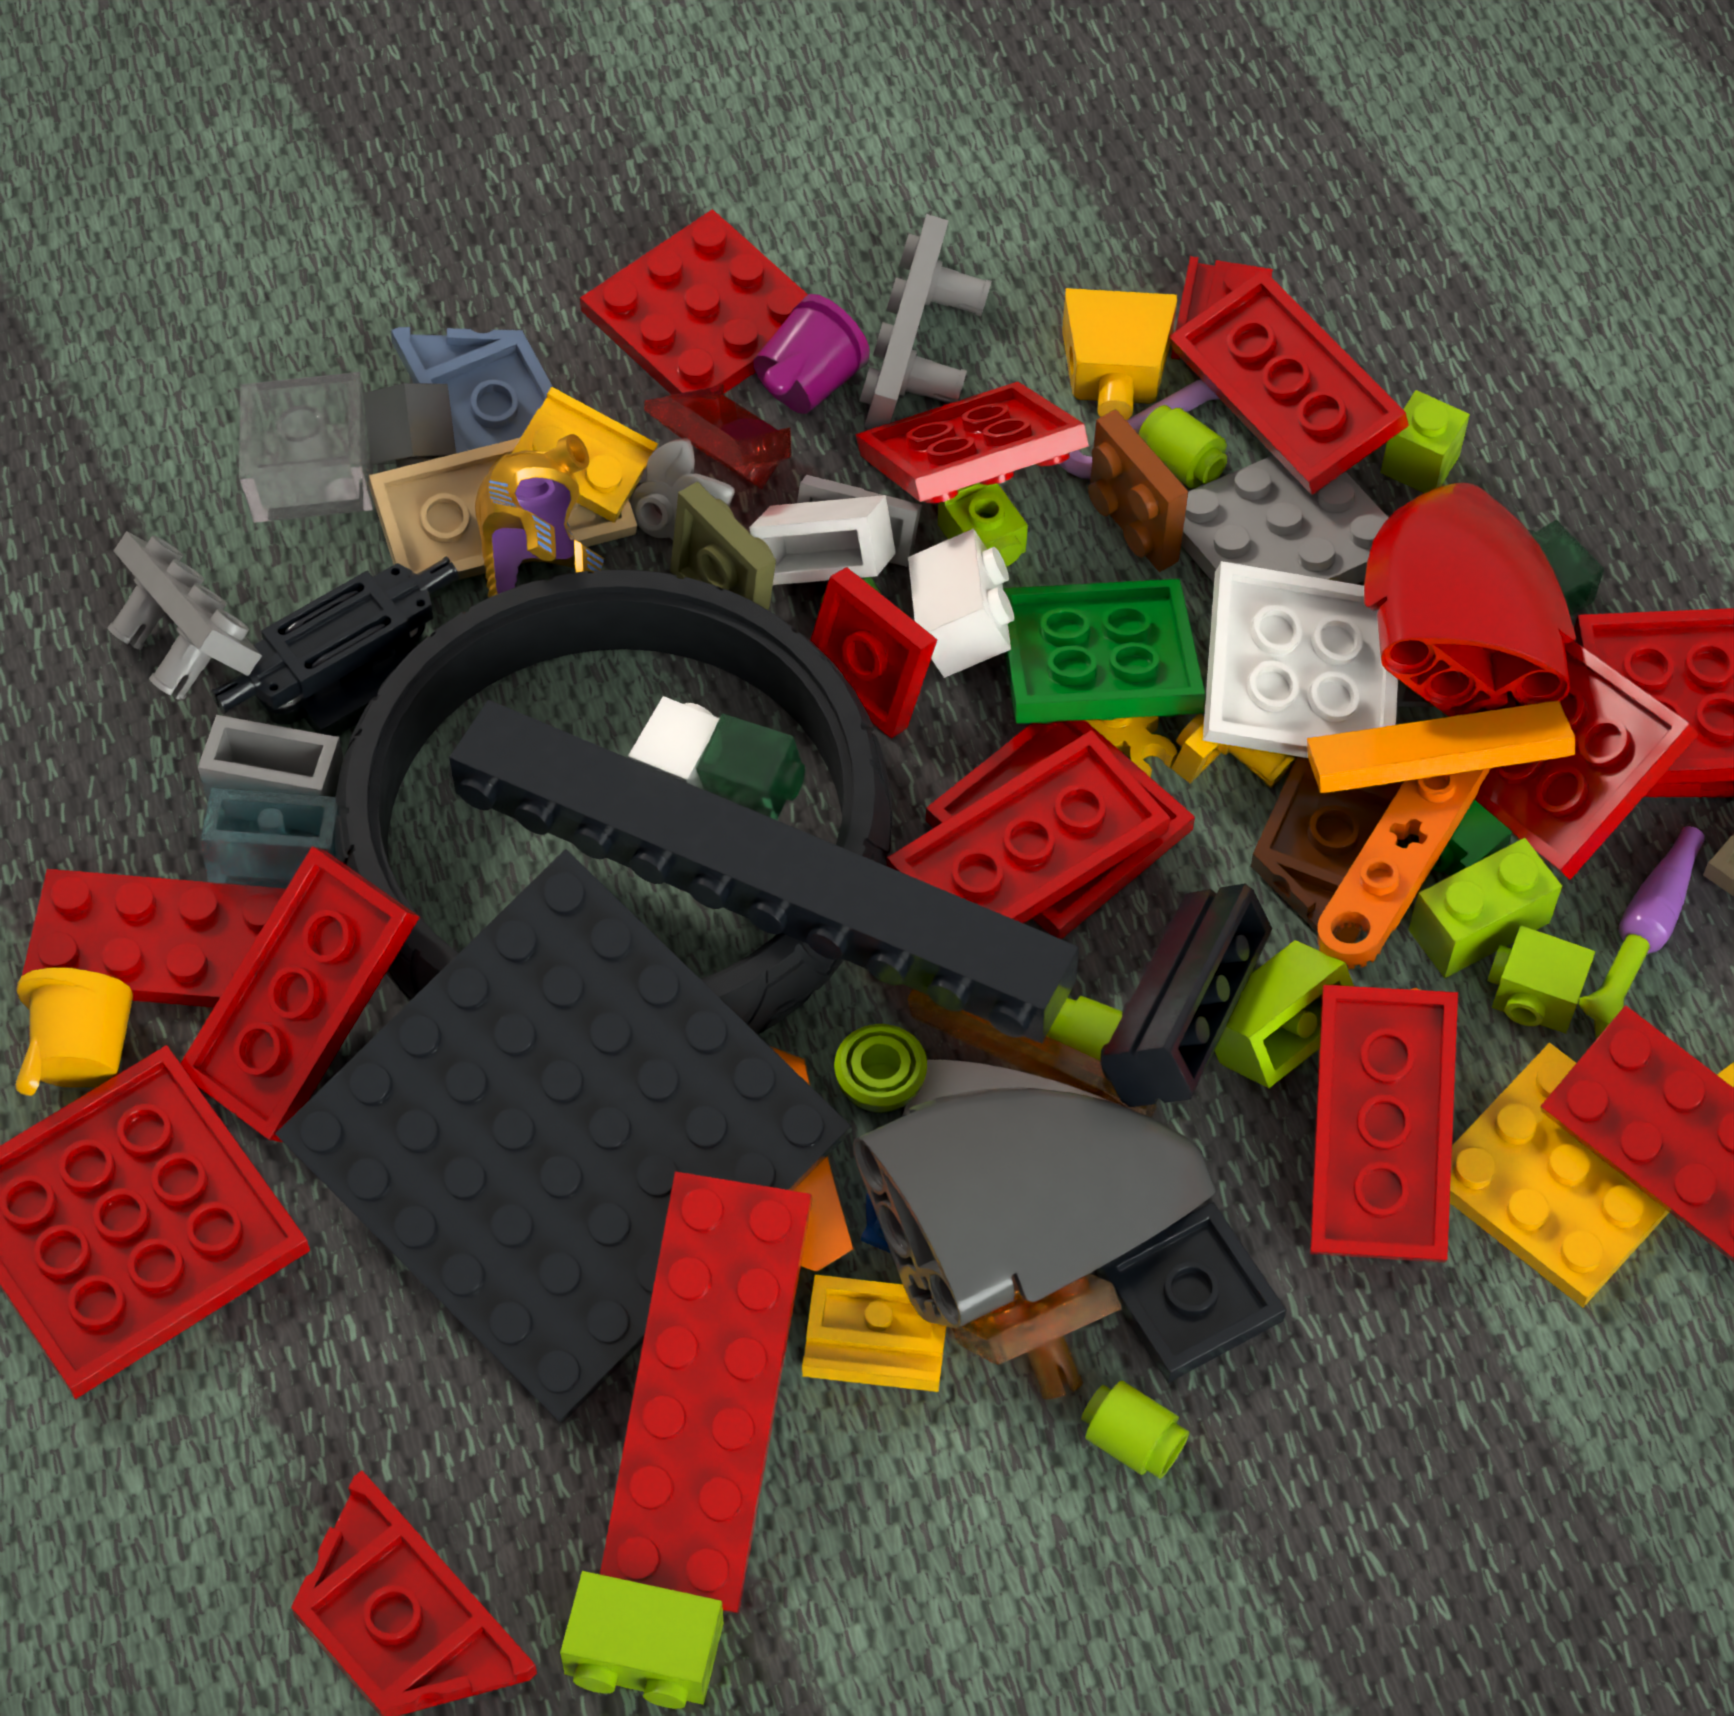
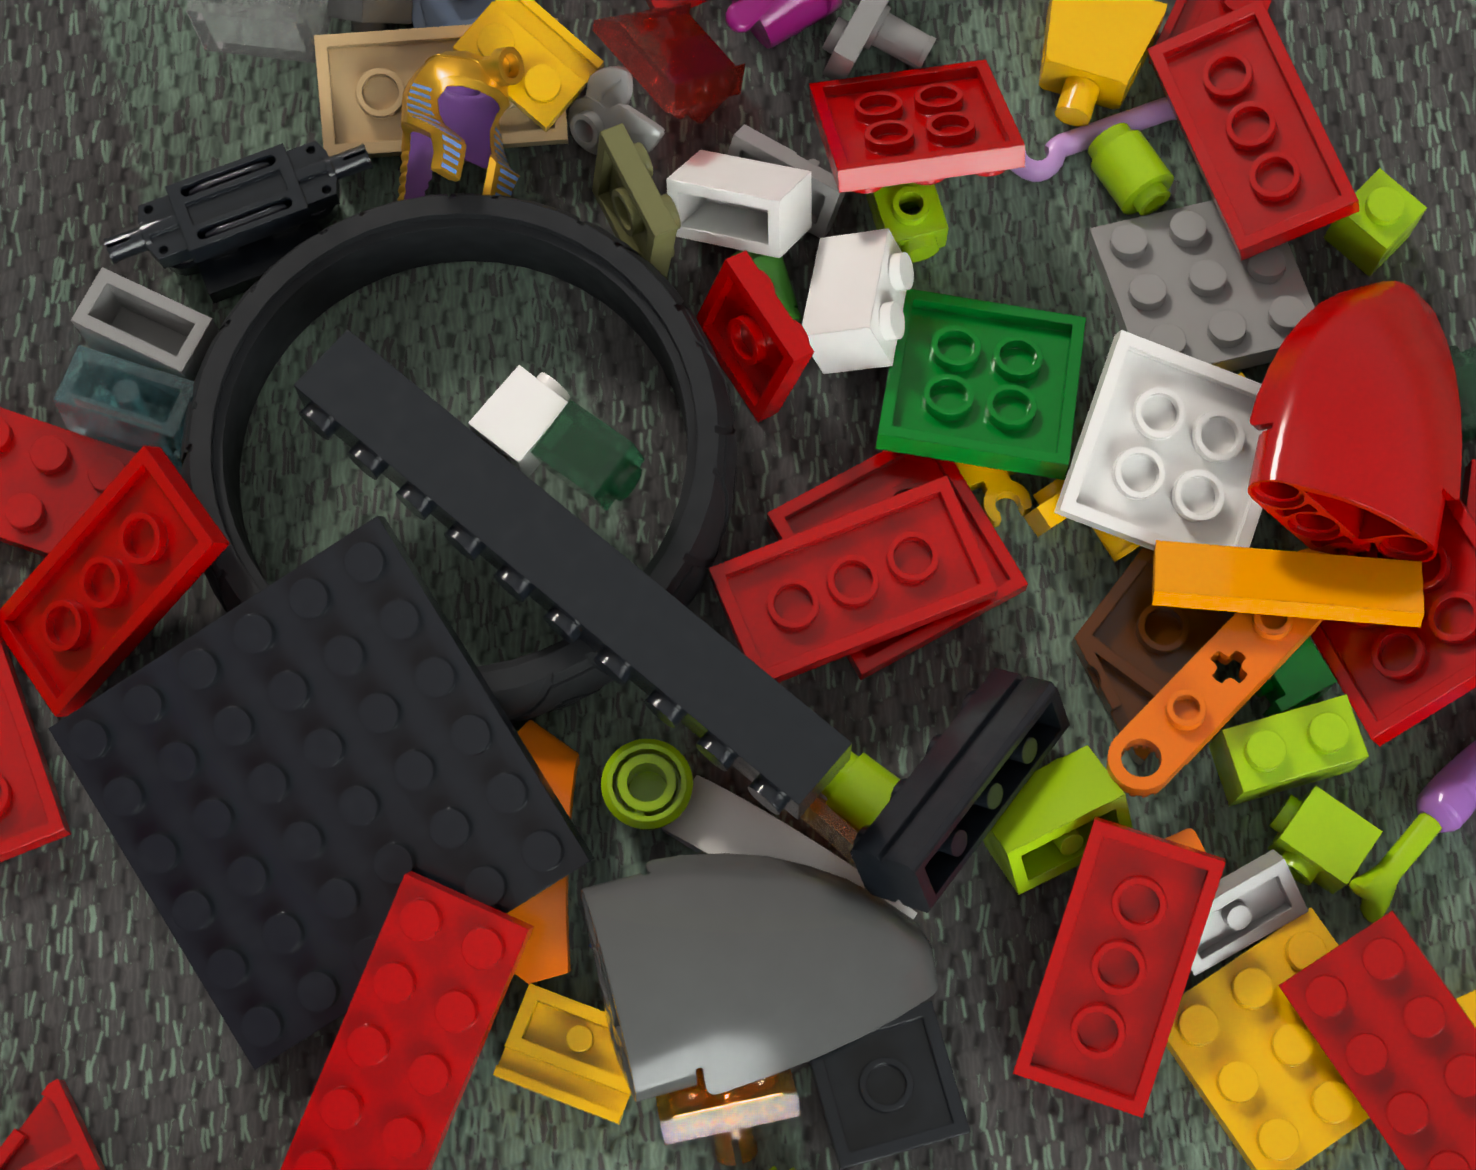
camera: 15 degrees right, 15 degrees up
light grey plate [108,531,262,701] -> none
dark orange plate [1088,409,1189,572] -> none
none -> light grey plate [1190,849,1308,976]

